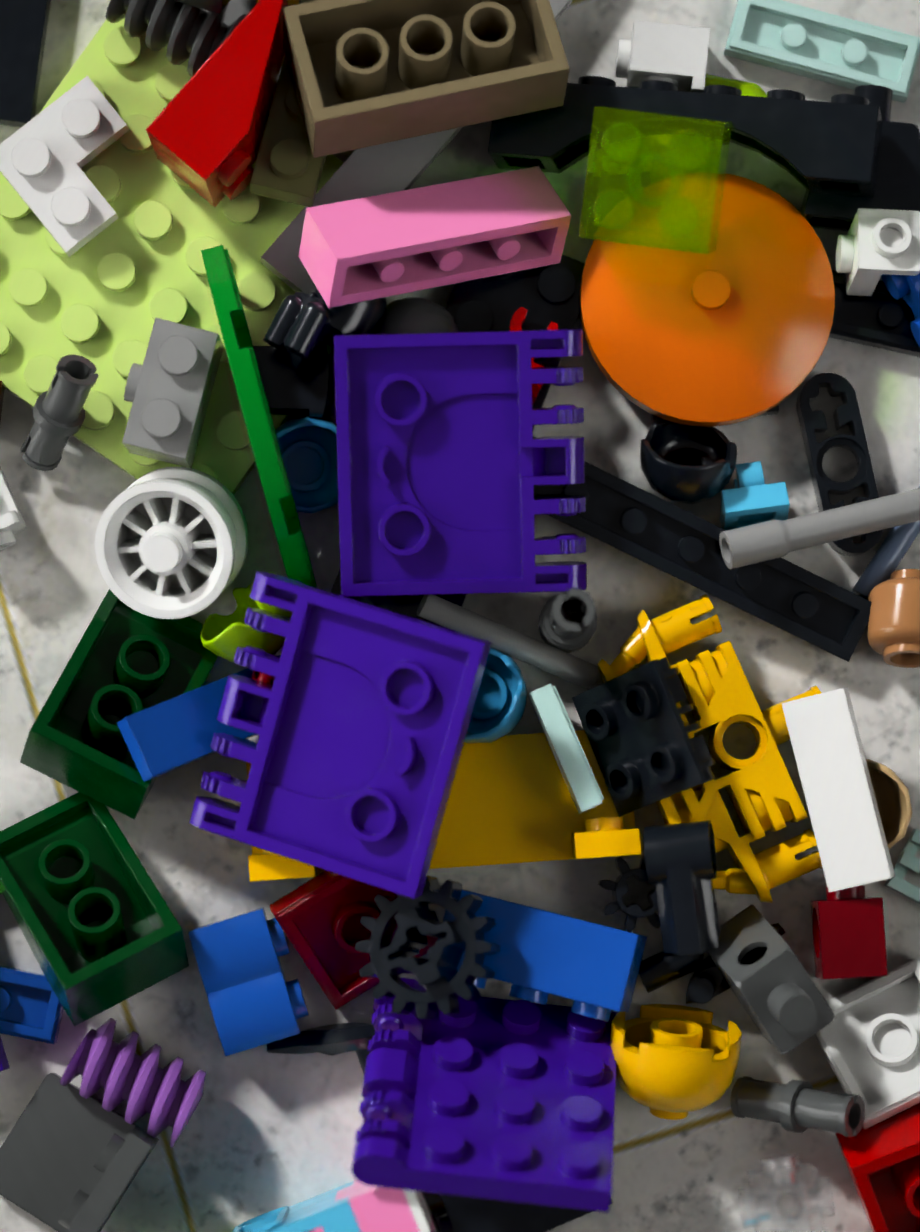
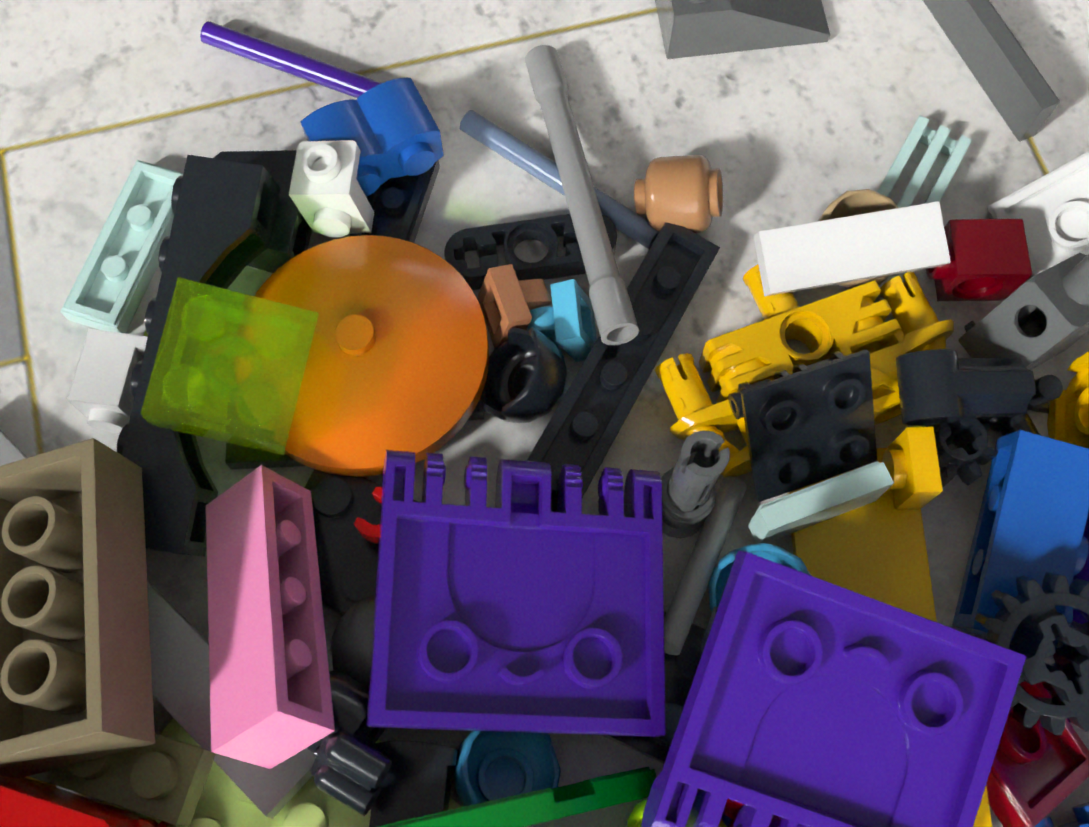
camera: 85 degrees left, 15 degrees down
none -> nougat tile [477,264,552,348]

